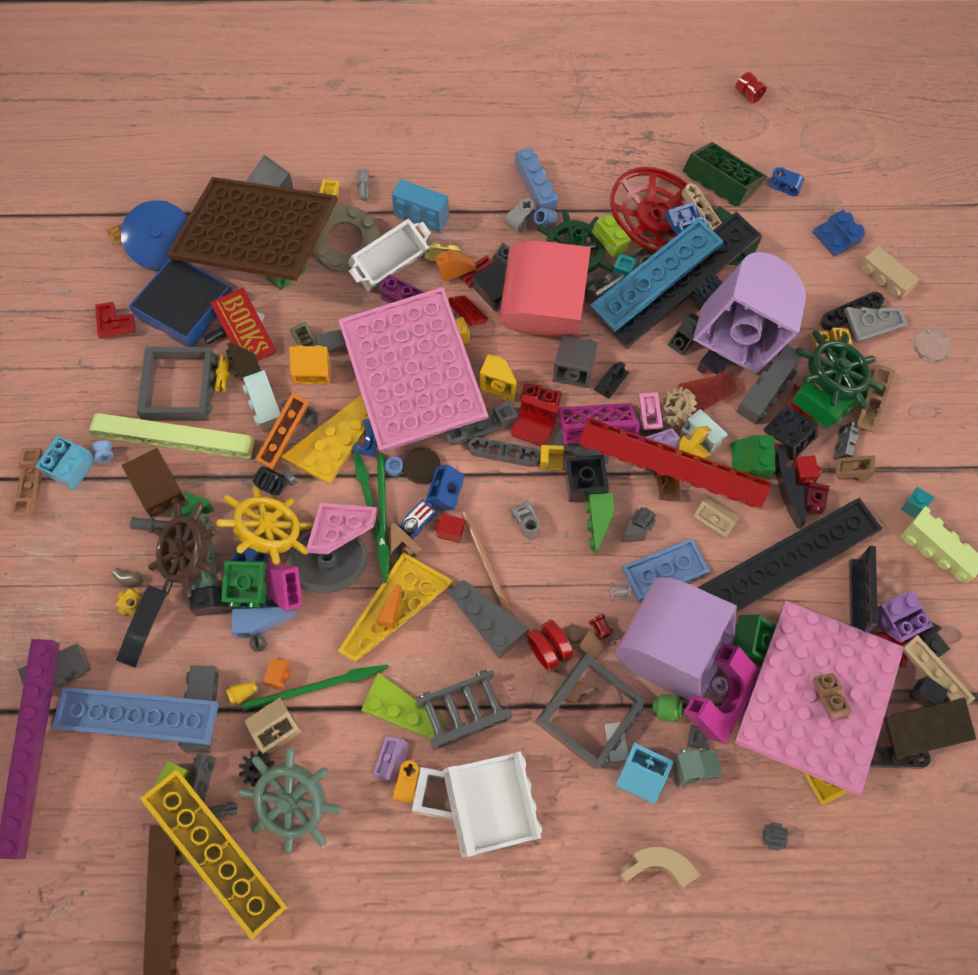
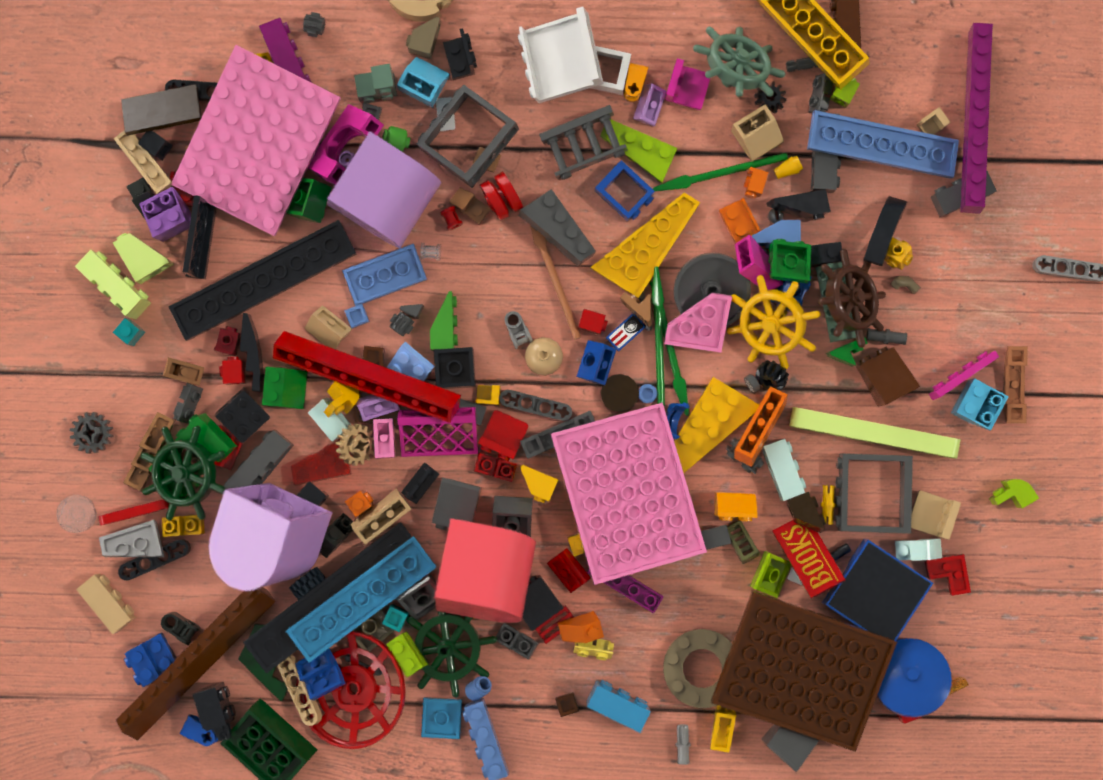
camera: 175 degrees left, 20 degrees up
light blue wheel [92,440,114,463] -> none
white container [348,218,431,292] -> none
orange slope [377,584,403,629] -> none
light grey piece [504,198,534,232] -> none
medium nougat slope [813,673,851,720] -> none
none -> dark grey gear [70,412,113,454]
none -> red beam [98,499,170,526]
none -> yellowish green slope [113,233,173,284]
none -> reddish brown brick [116,587,276,741]
none -> pearl dark grey piece [161,612,200,645]
none -> black hinge [192,682,236,741]
none -> magenta brick [259,17,312,83]
none -> medium blue tile [345,304,370,329]
none -> orange brick [345,490,374,517]
none -> tan brick [351,489,411,545]
none -> light blue plate [386,342,435,381]
none -> dark tan slope [406,17,442,59]
none -> dark azure tile [421,697,462,739]
none -> black bracket [443,28,477,80]
none -> dark grey slope [492,496,533,537]
none -> tan cylinder [525,337,563,376]
none -> reddish brown tile [555,692,579,717]
none -> blue window [595,160,655,222]
none -> dark pink bracket [665,58,710,110]
none -> orange plate [719,198,761,244]
none -> lime slope [750,551,791,598]
none -> black slope [766,189,831,220]
none -> light aqua brick [895,538,942,561]
none -> tan bracket [911,491,961,540]
none -> tan panel [916,107,951,135]
none -> dark pink hinge [928,351,999,400]
none -> lime brick [989,479,1039,508]

